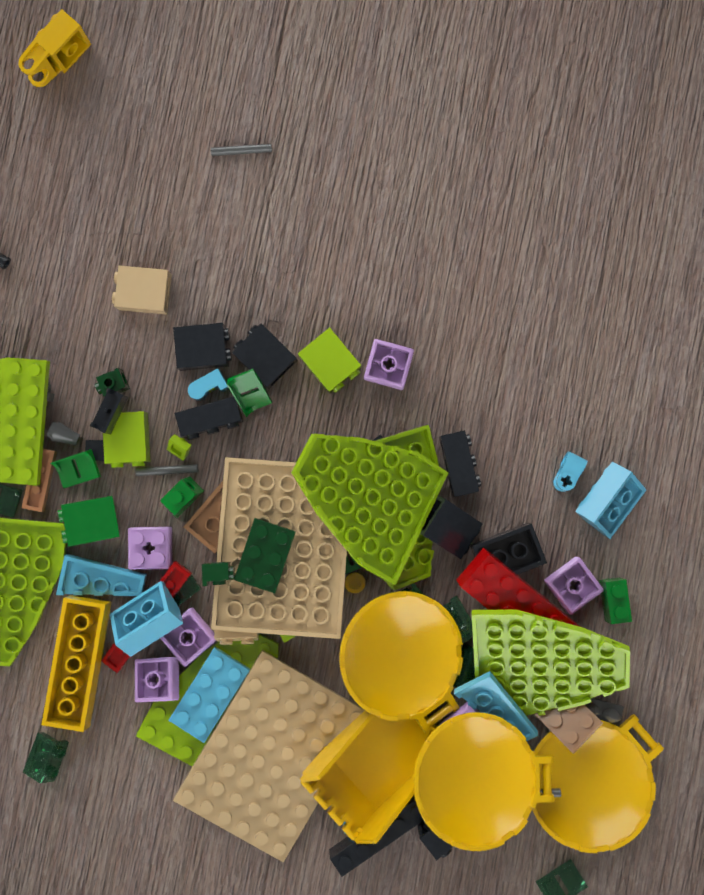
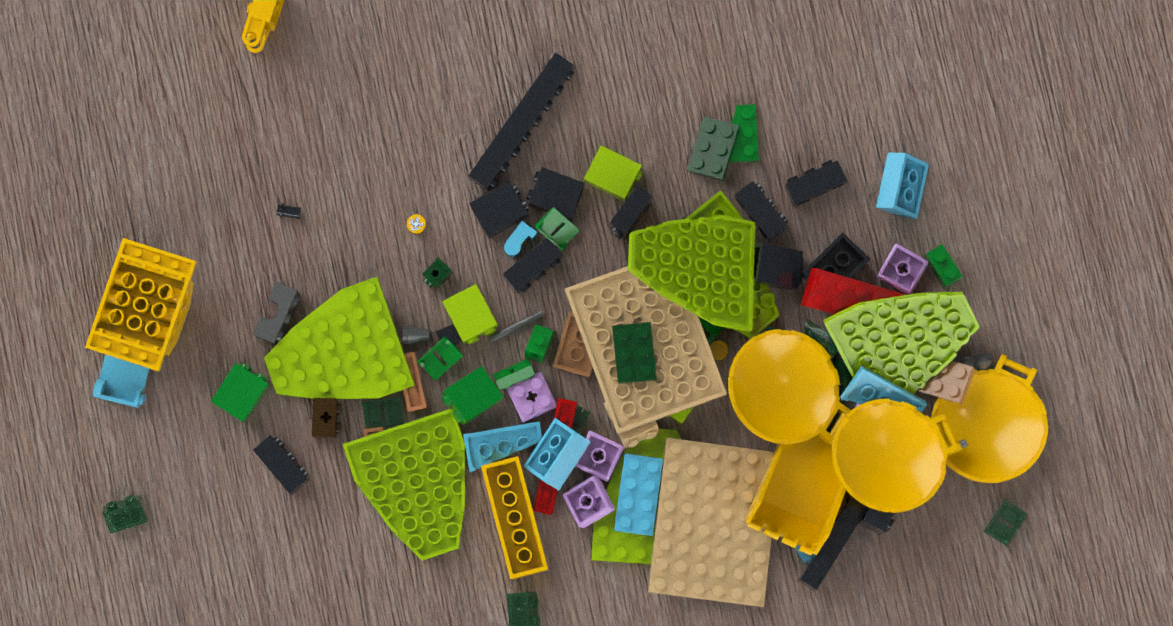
camera: 20 degrees left, 5 degrees down
black hinge [90,388,128,435] -> none
tan brick [112,265,172,315] -> none
lime plate [166,434,191,461] -> none
dark green brick [201,562,235,586] -> none
dark grey bar [211,144,272,156] -> none
lavender brick [364,339,414,390] -> none
medium azure piece [553,451,588,492] -> none
none -> yellow tile [407,214,426,234]
none -> black brick [468,52,575,191]
none -> green piece [493,359,535,390]
none -> black brick [610,186,652,240]
none -> dark green plate [687,117,741,181]
none -> green wing [730,104,759,163]
none -> black brick [785,160,847,207]

